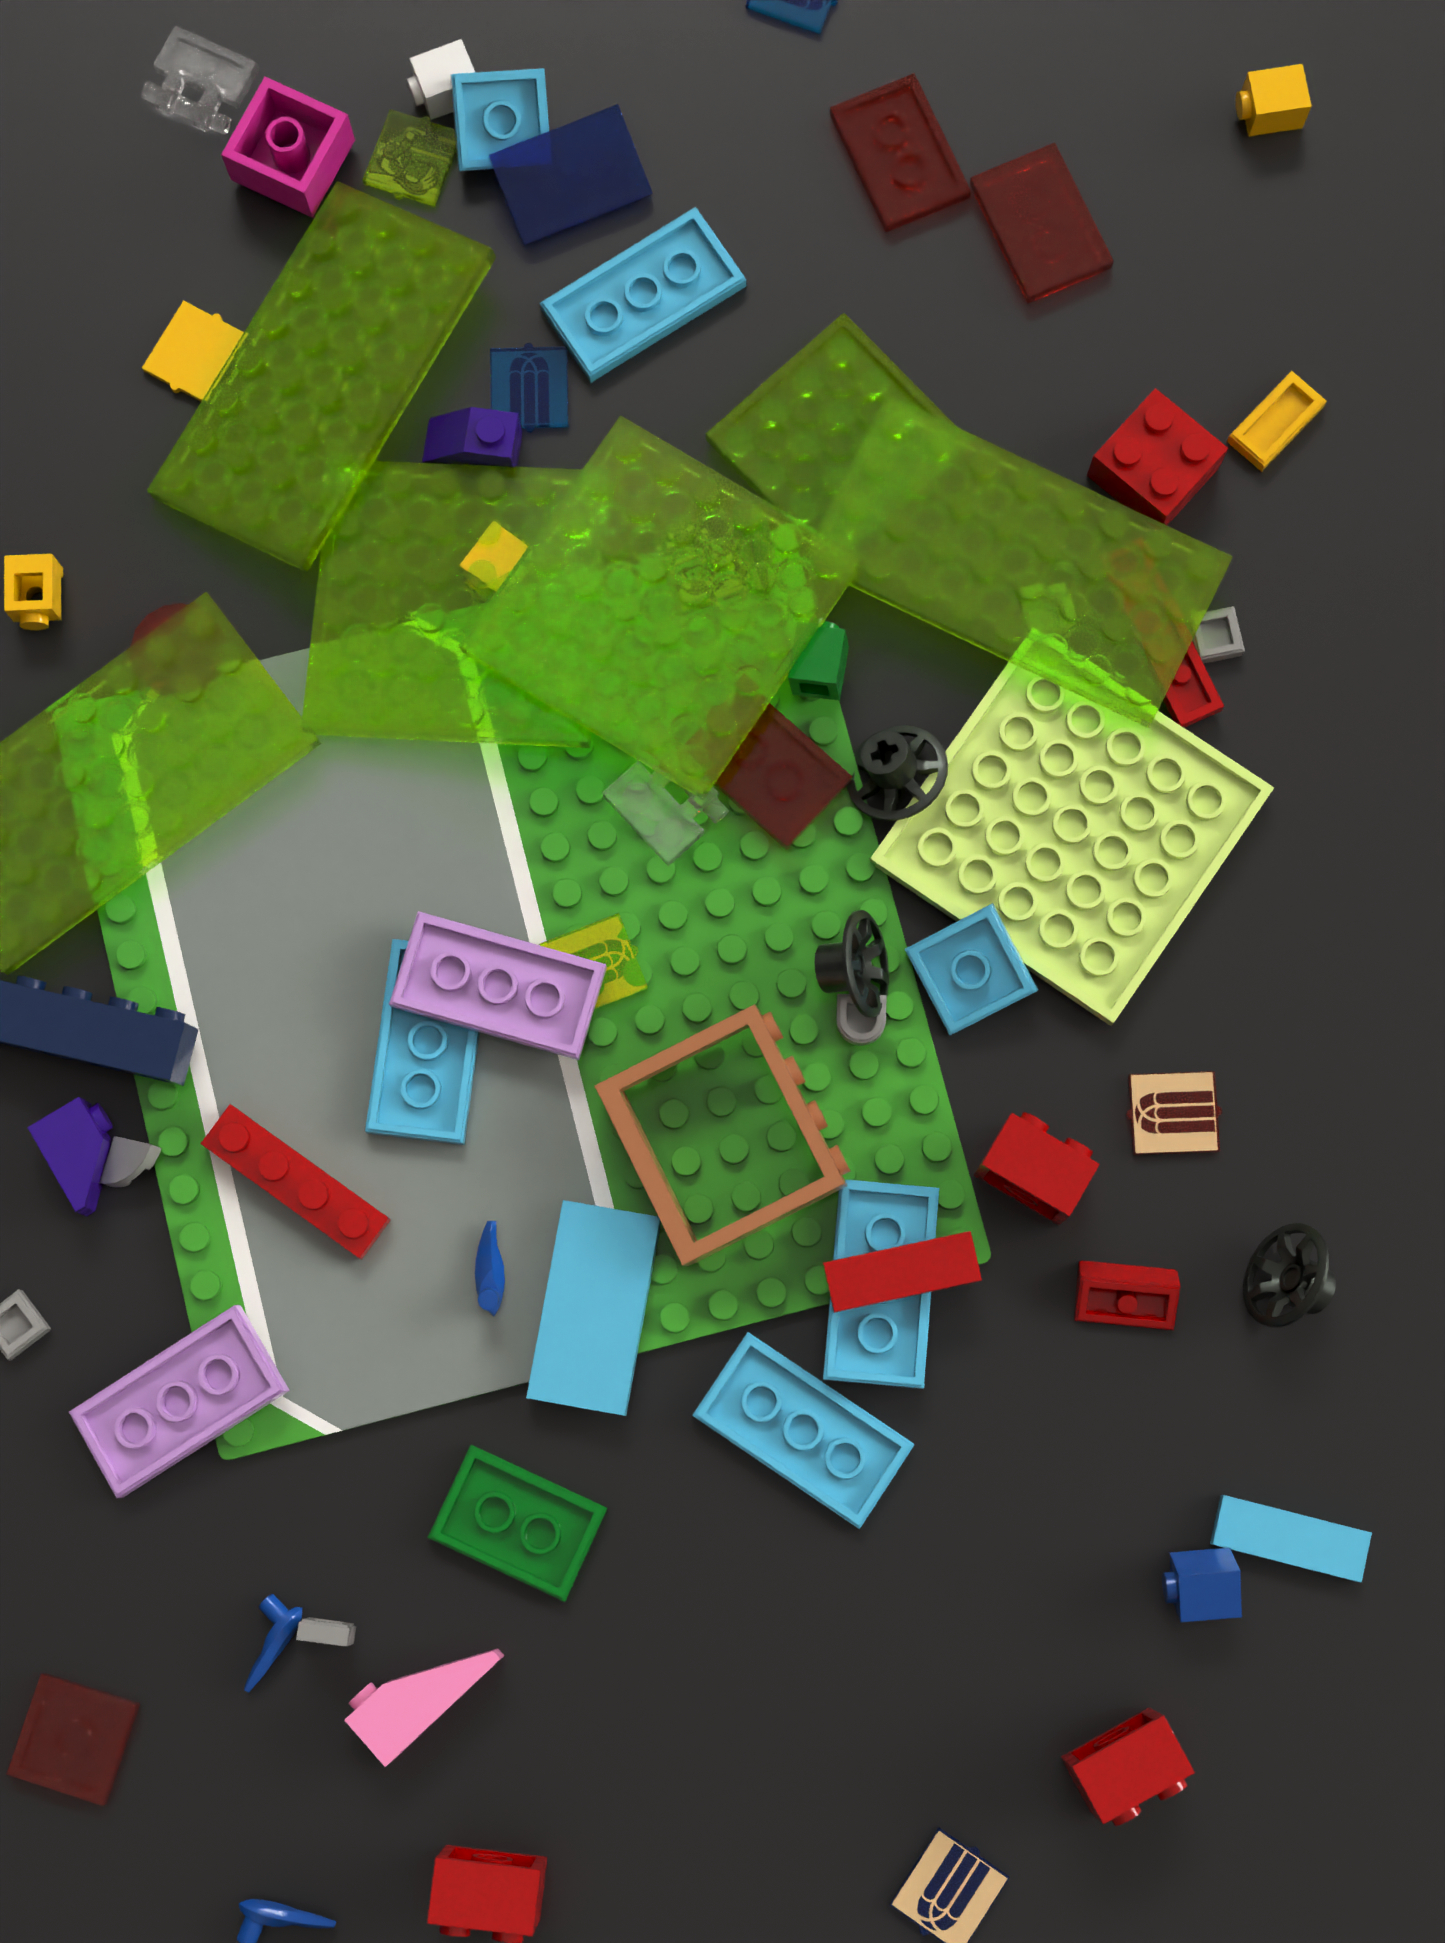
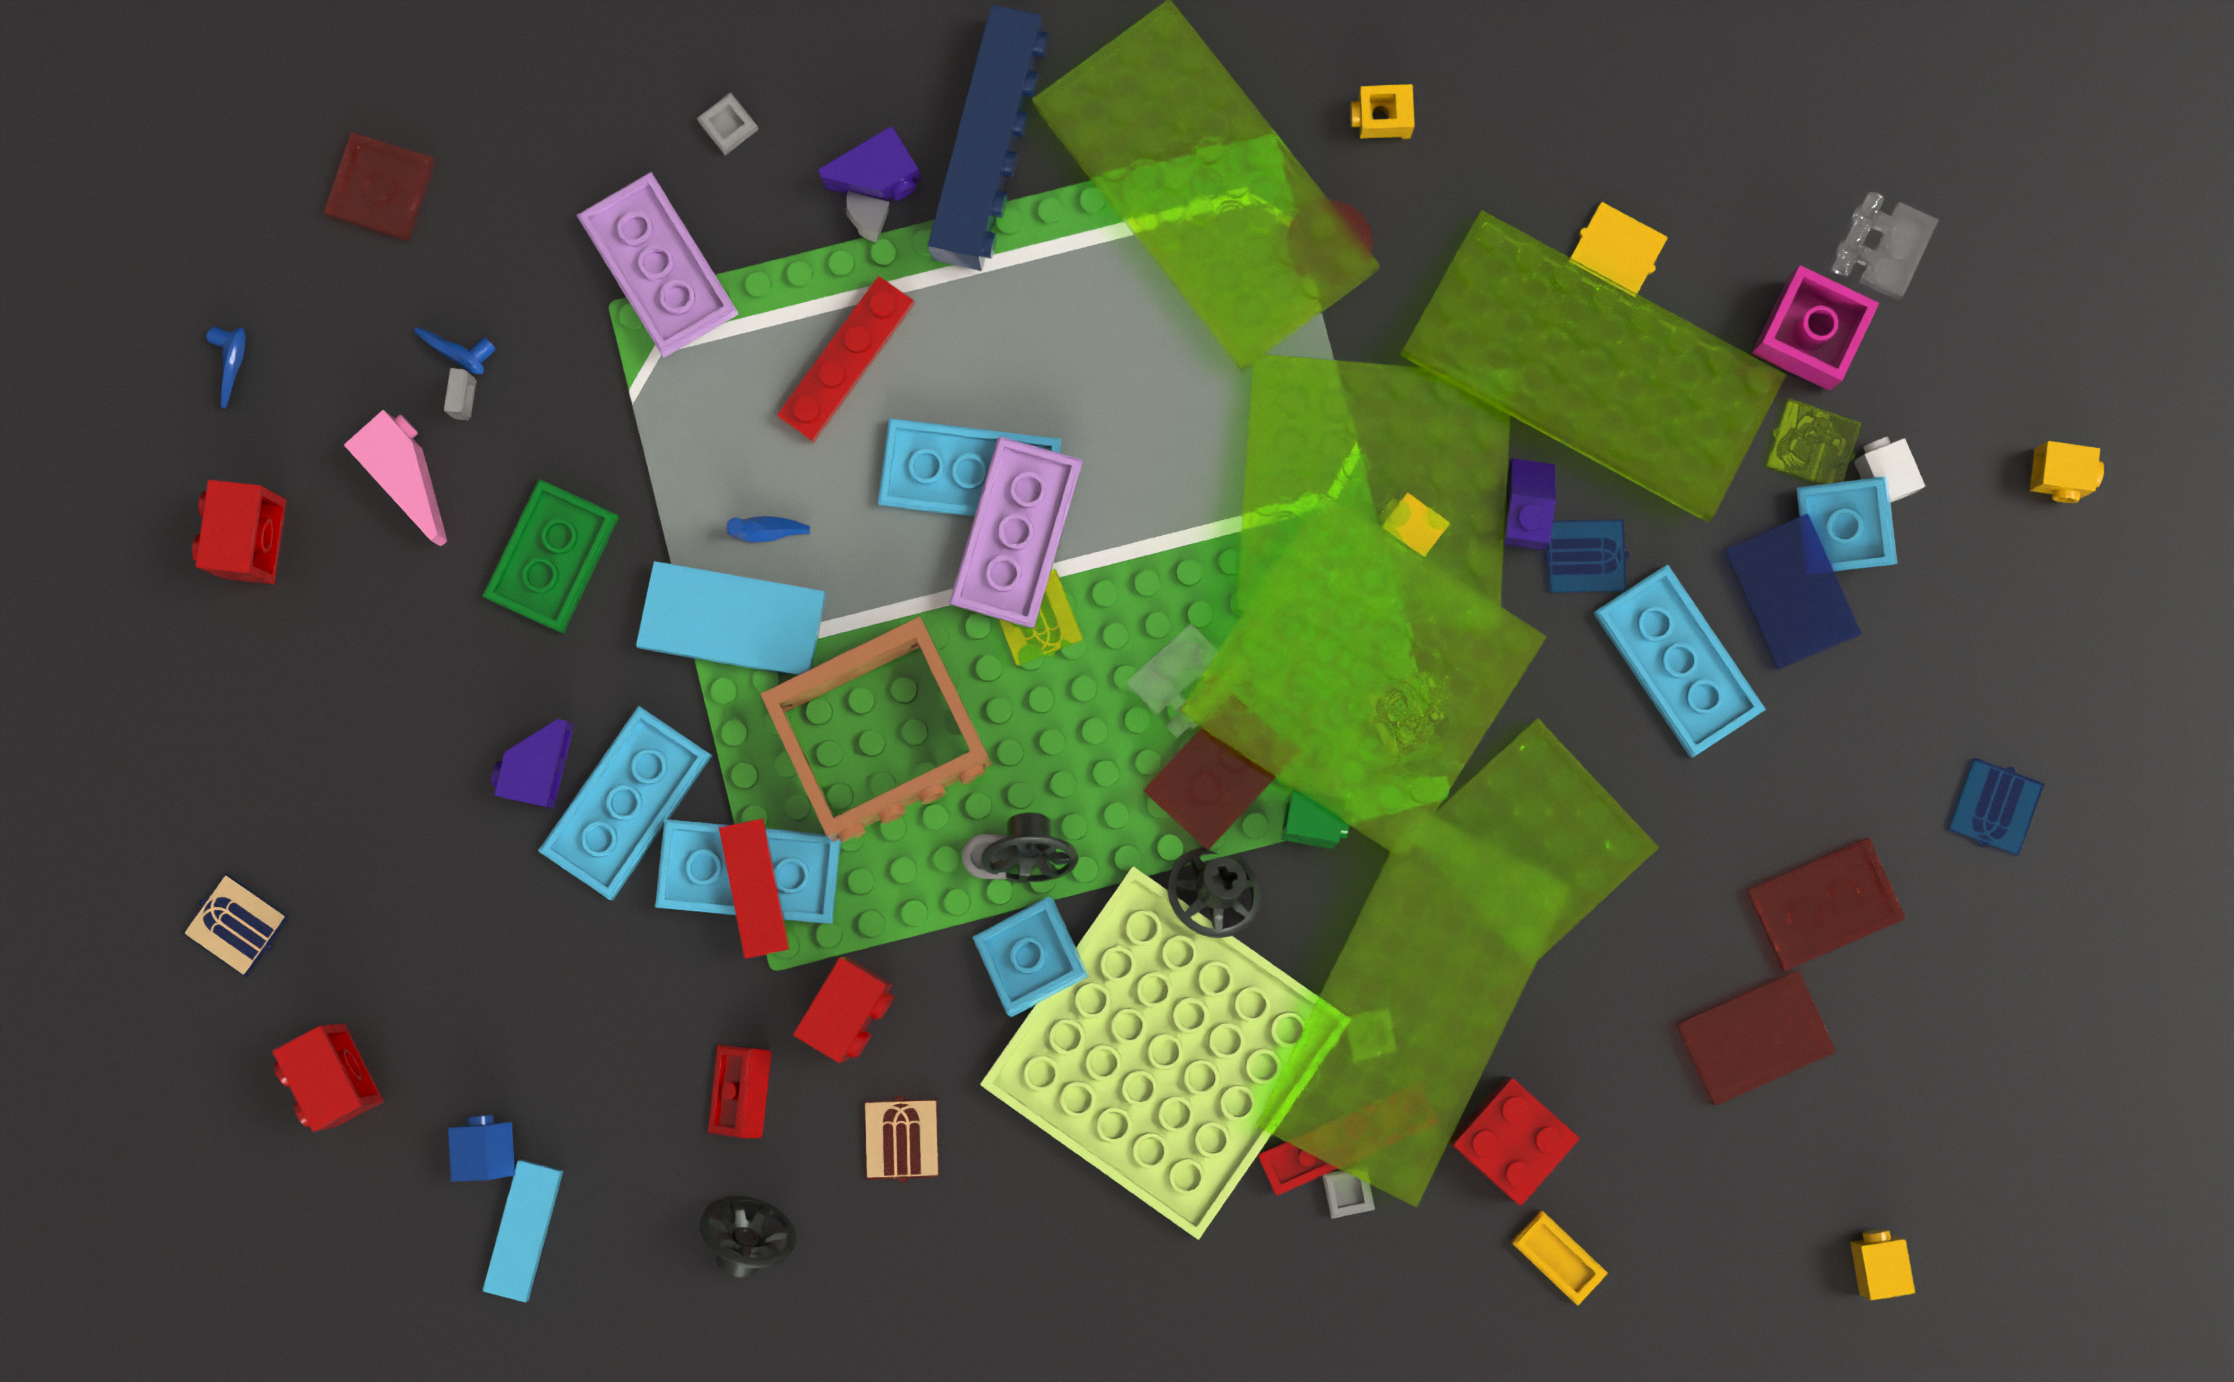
camera: 90 degrees right, 5 degrees up
none -> dark purple slope [491,719,575,809]

